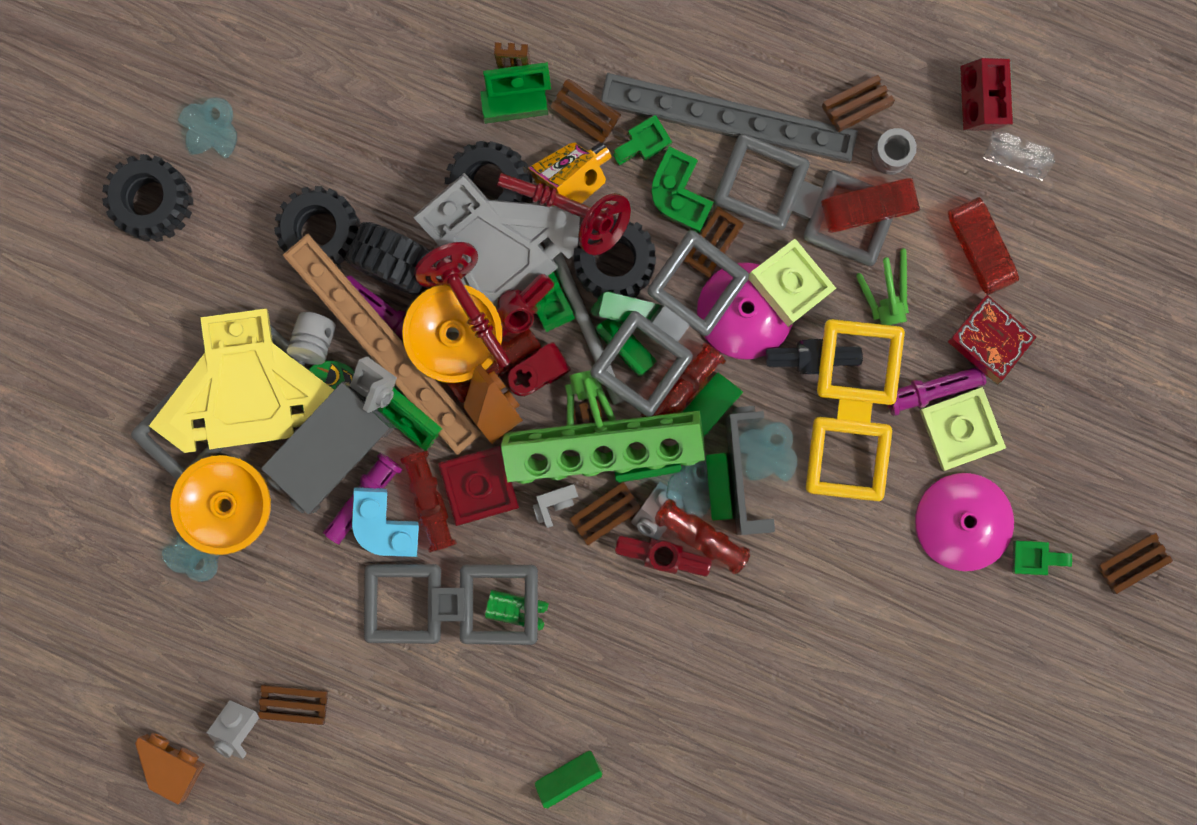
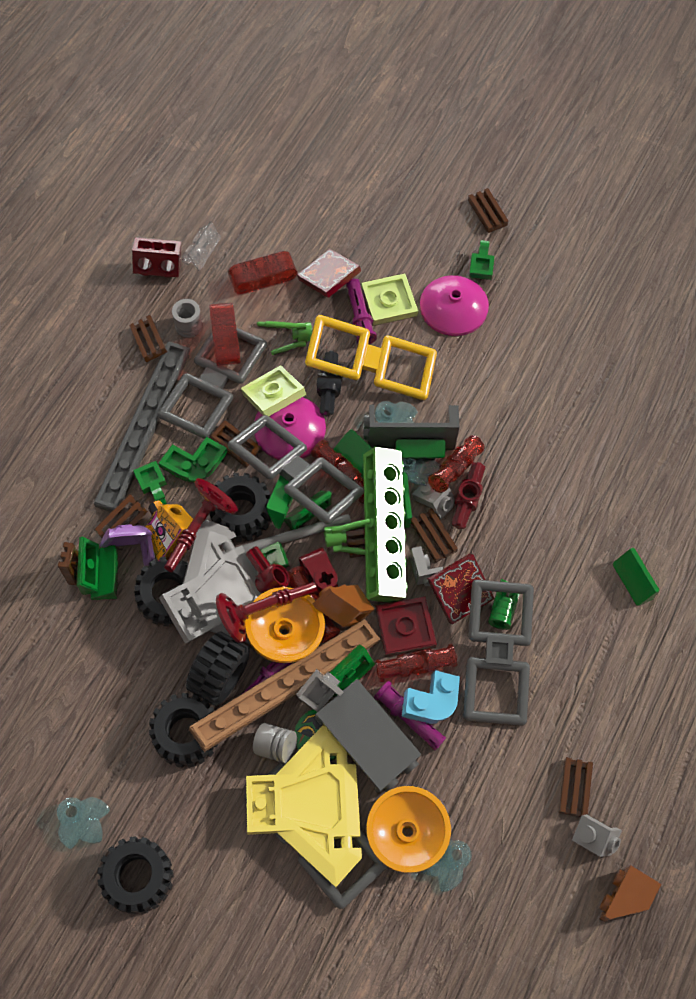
camera: 90 degrees left, 20 degrees down
none -> medium lavender piece [100,524,154,566]
none -> dark red tile [427,554,495,624]

